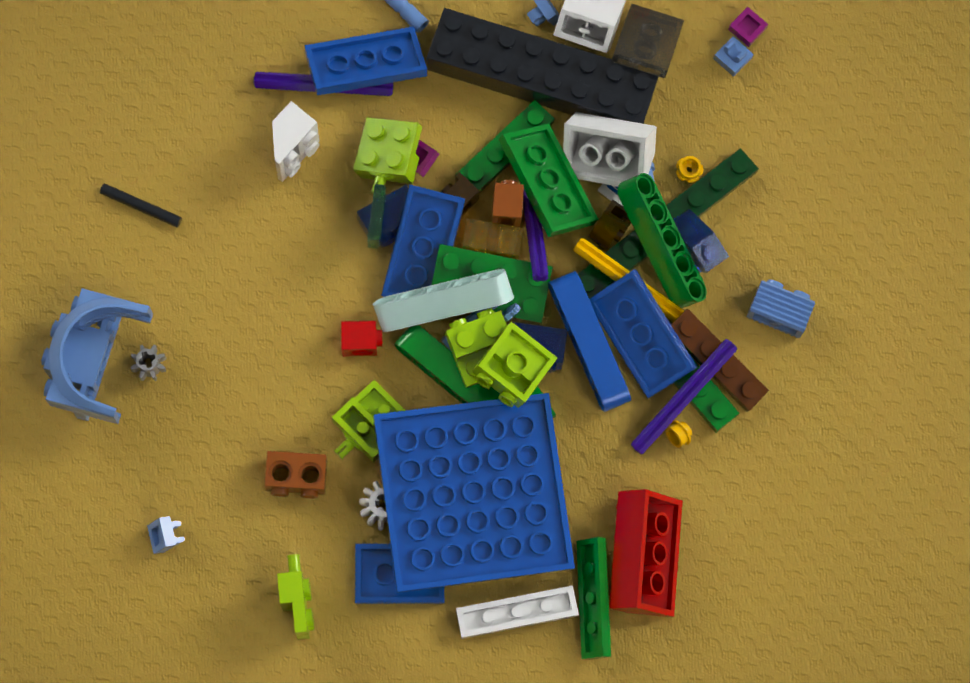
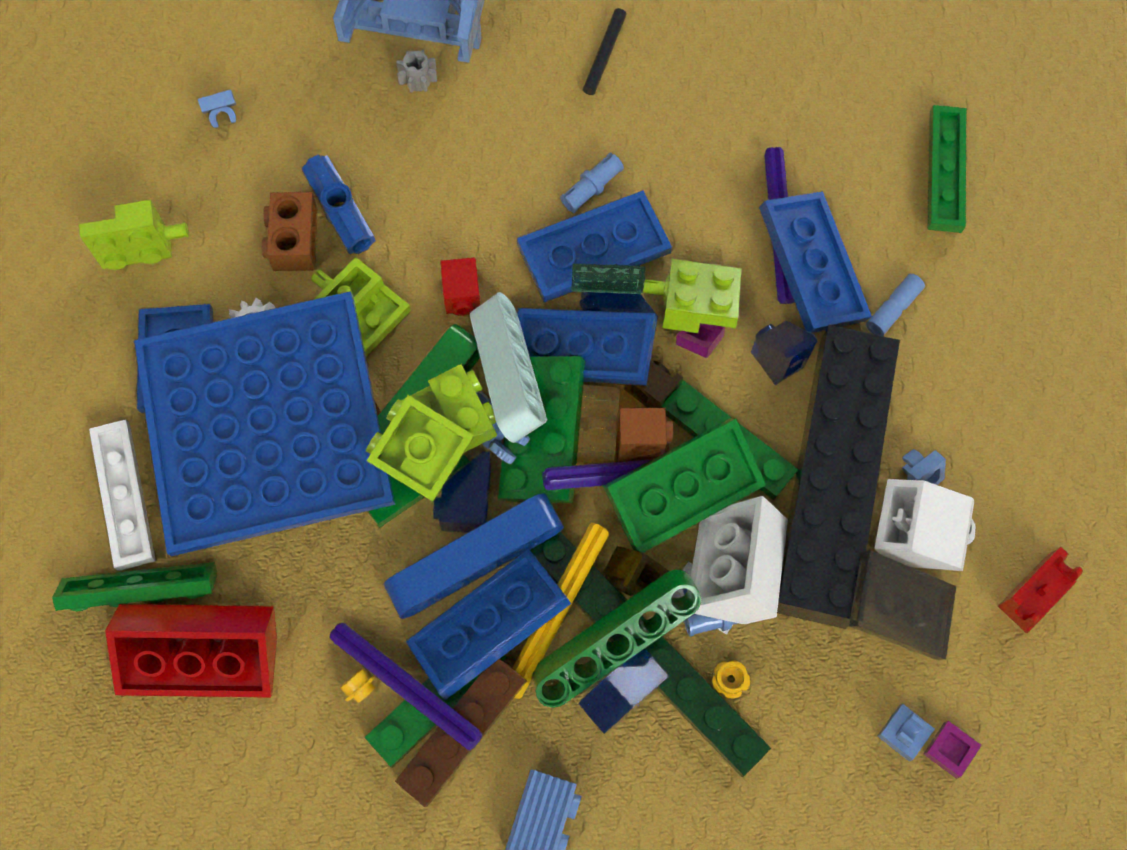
camera: 90 degrees right, 5 degrees down
white slope [272,101,320,182] -> none
none -> blue piece [302,154,376,254]
none -> blue plate [517,191,672,303]
none -> medium blue pin [560,152,624,213]
none -> slope [751,321,818,385]

